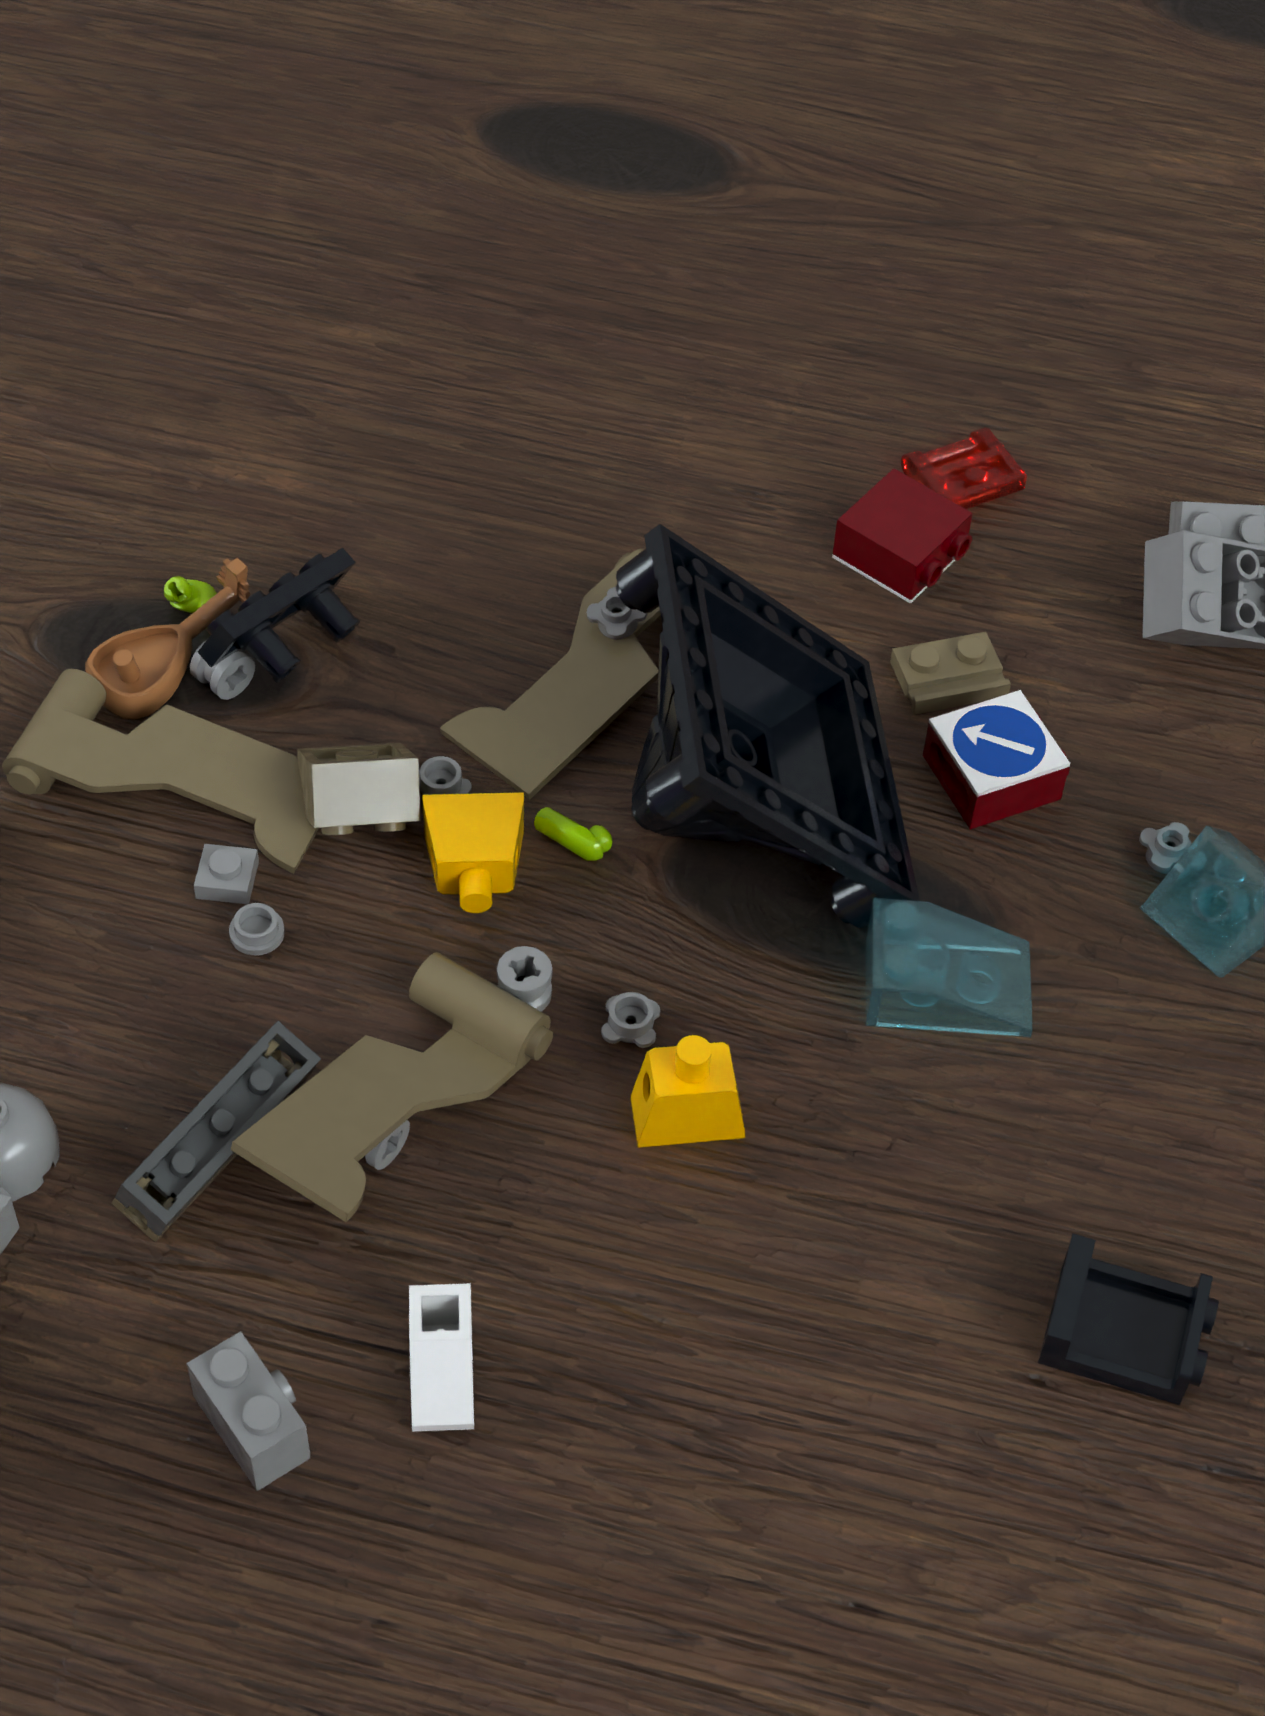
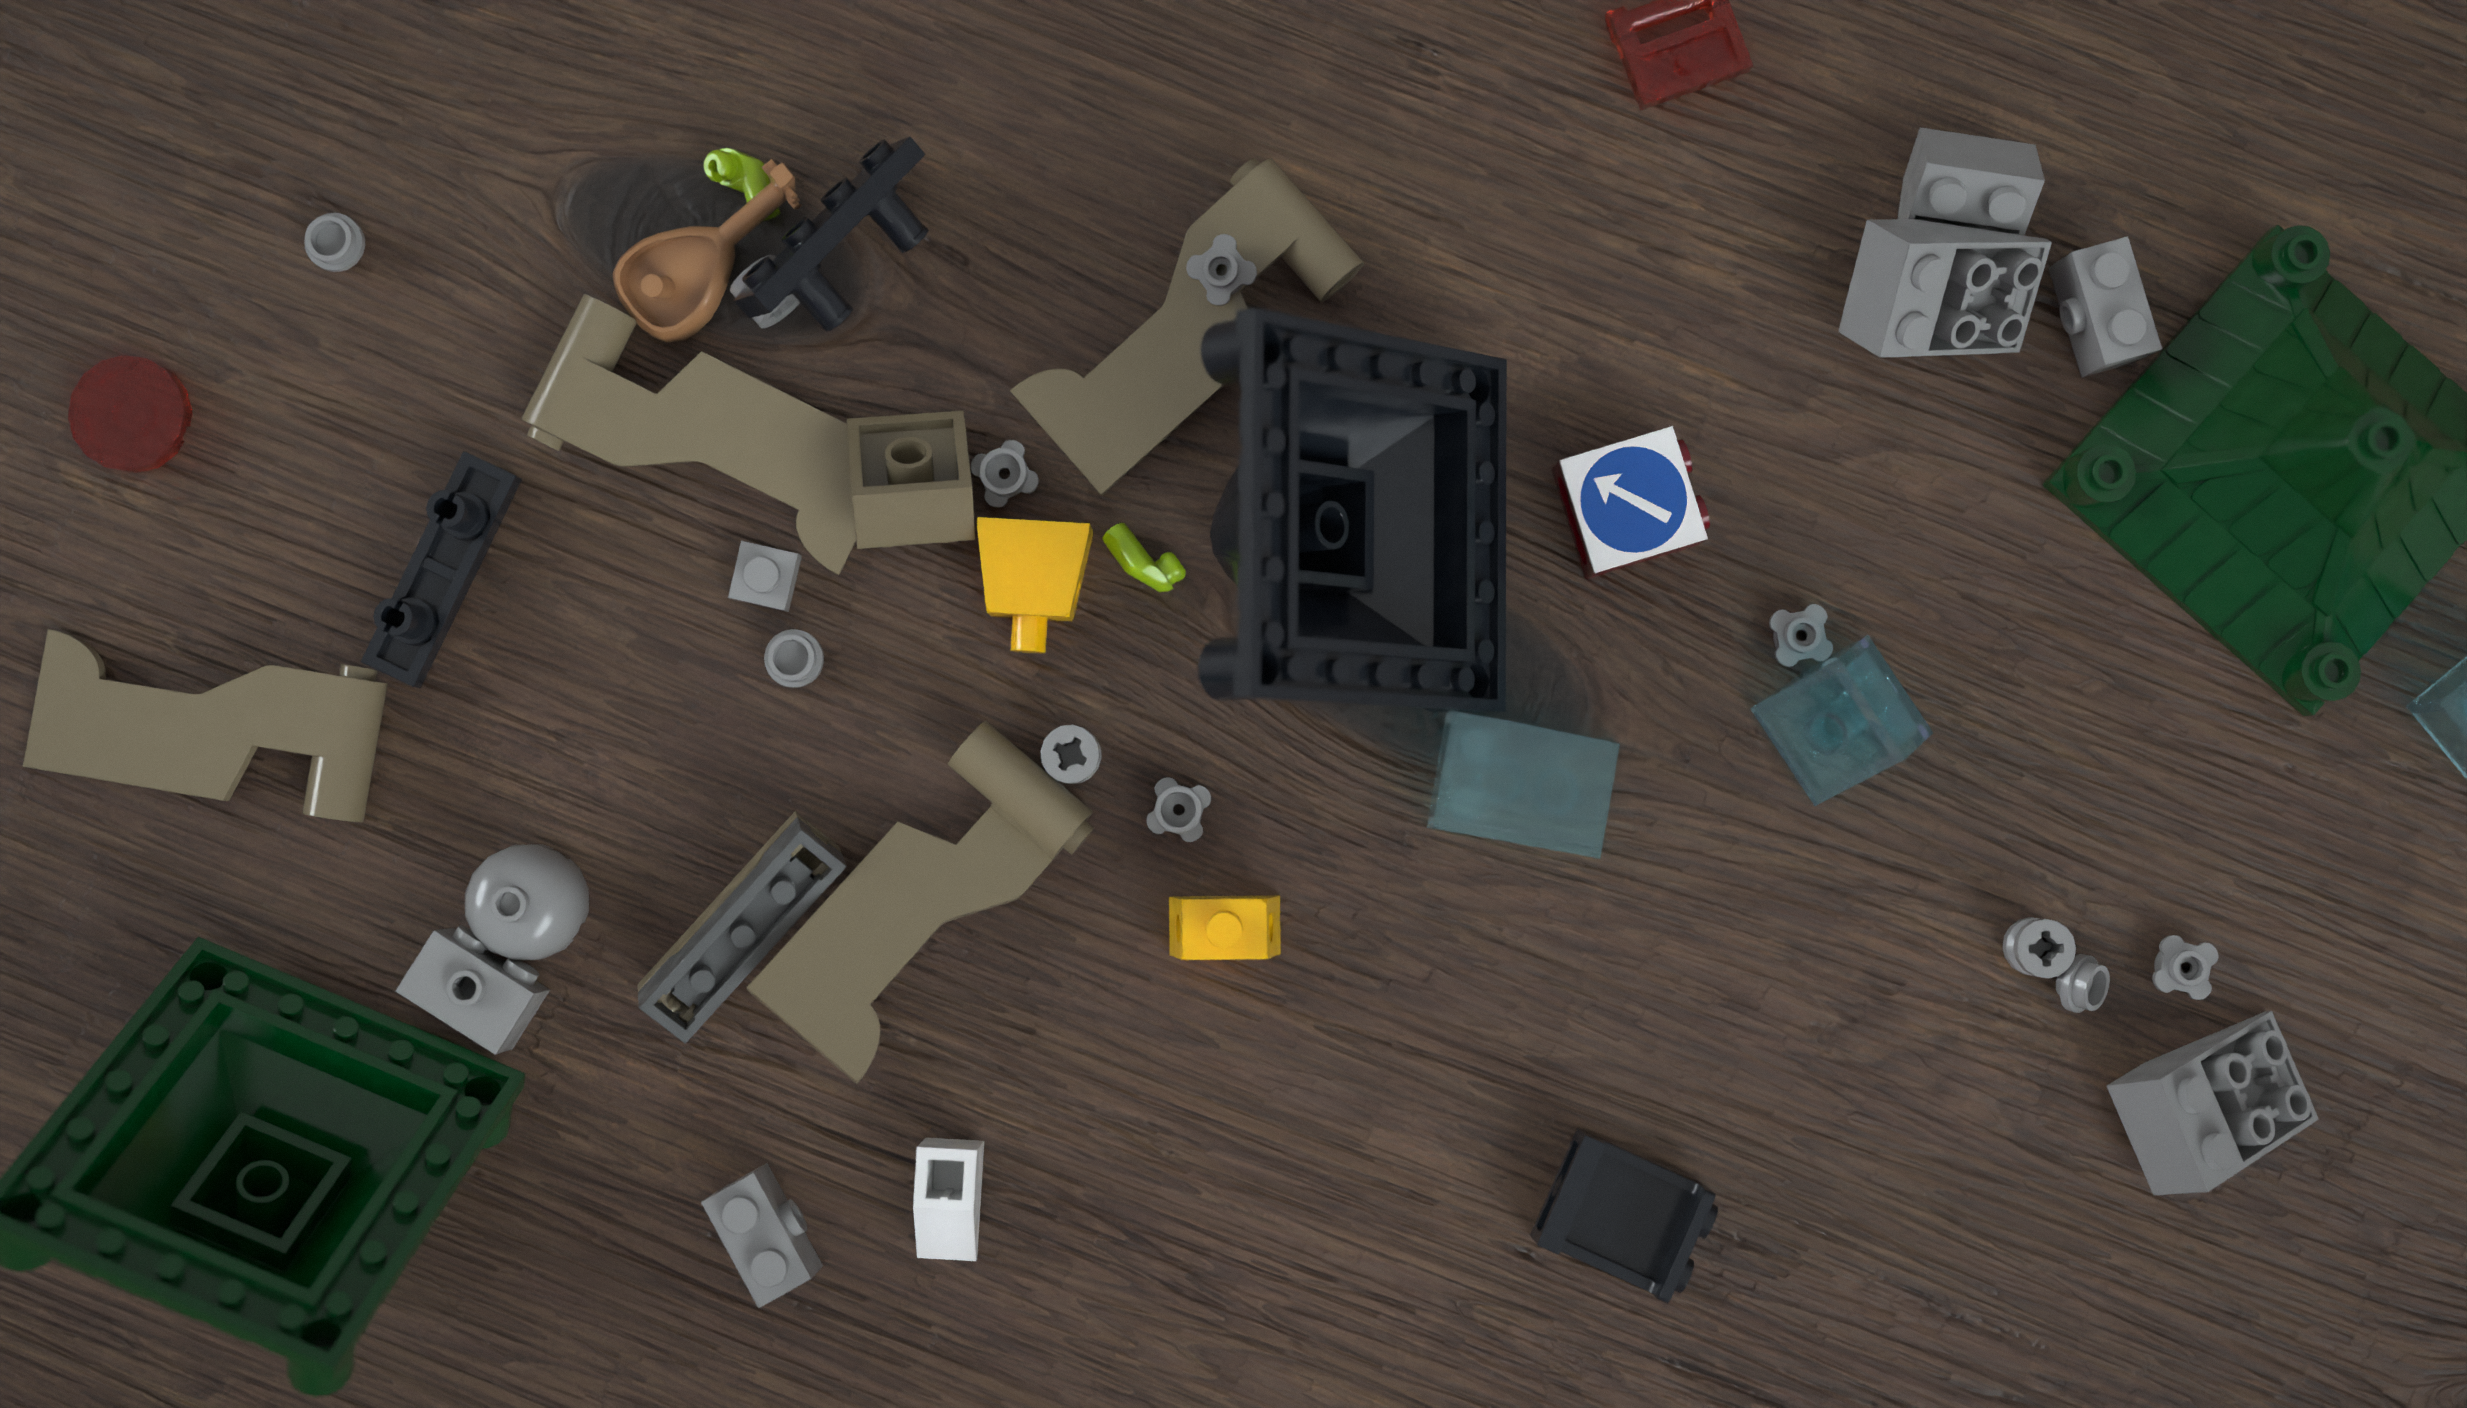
camera: 10 degrees right, 35 degrees up
dark red piece [832,468,973,604] -> none
dark tan plate [890,632,1011,715] -> none

